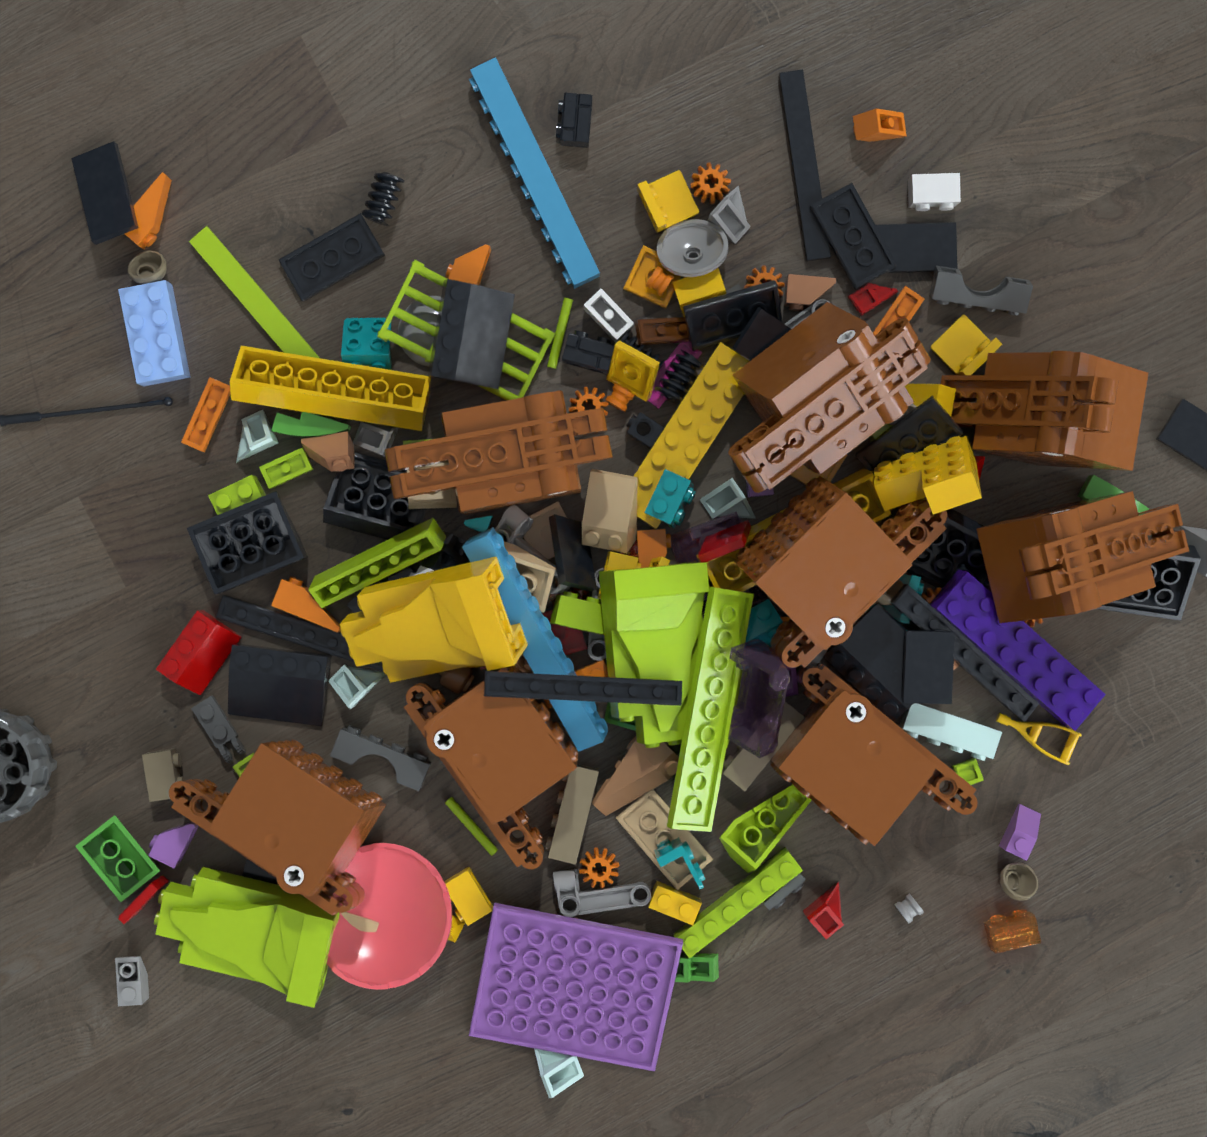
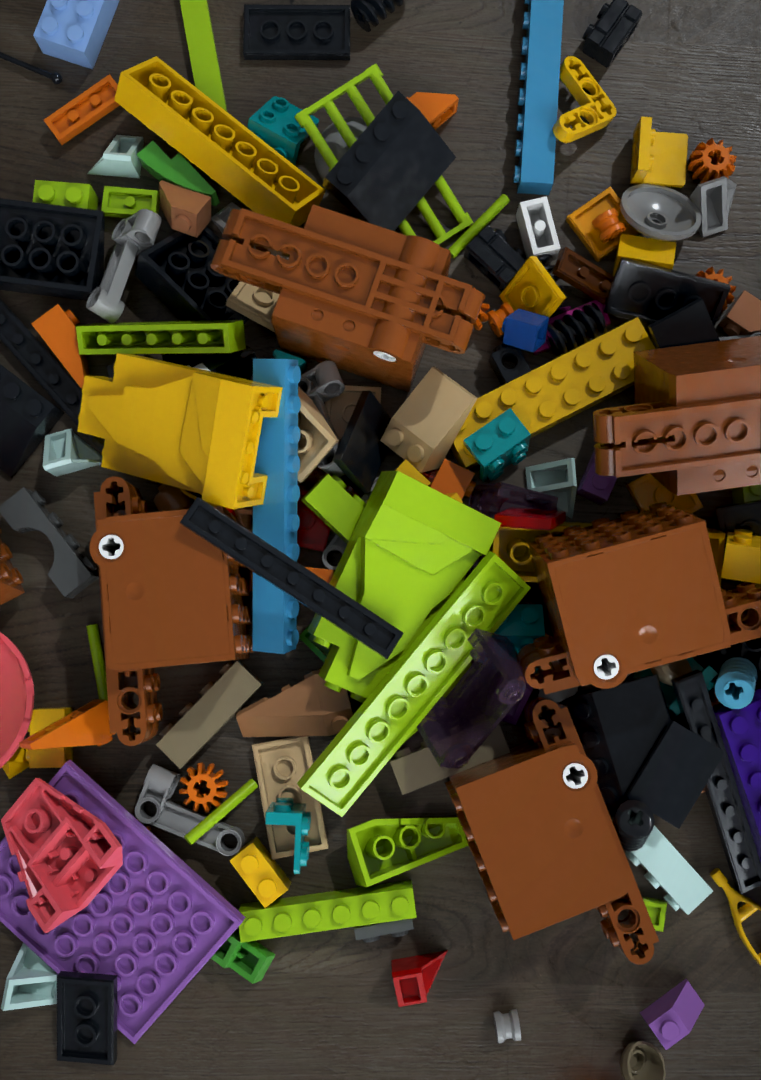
camera: 25 degrees right, 5 degrees down
none -> coral wedge [1,778,123,933]
none -> orange slope [19,699,116,750]
none -> black tile [57,971,117,1065]
none -> light grey piece [86,209,162,324]
none -> lime bar [184,779,258,845]
none -> blue brick [502,309,549,352]
none -> yellow beam [553,56,617,143]
none -> black piece [612,800,655,852]
none -> medium azure piece [715,657,758,709]

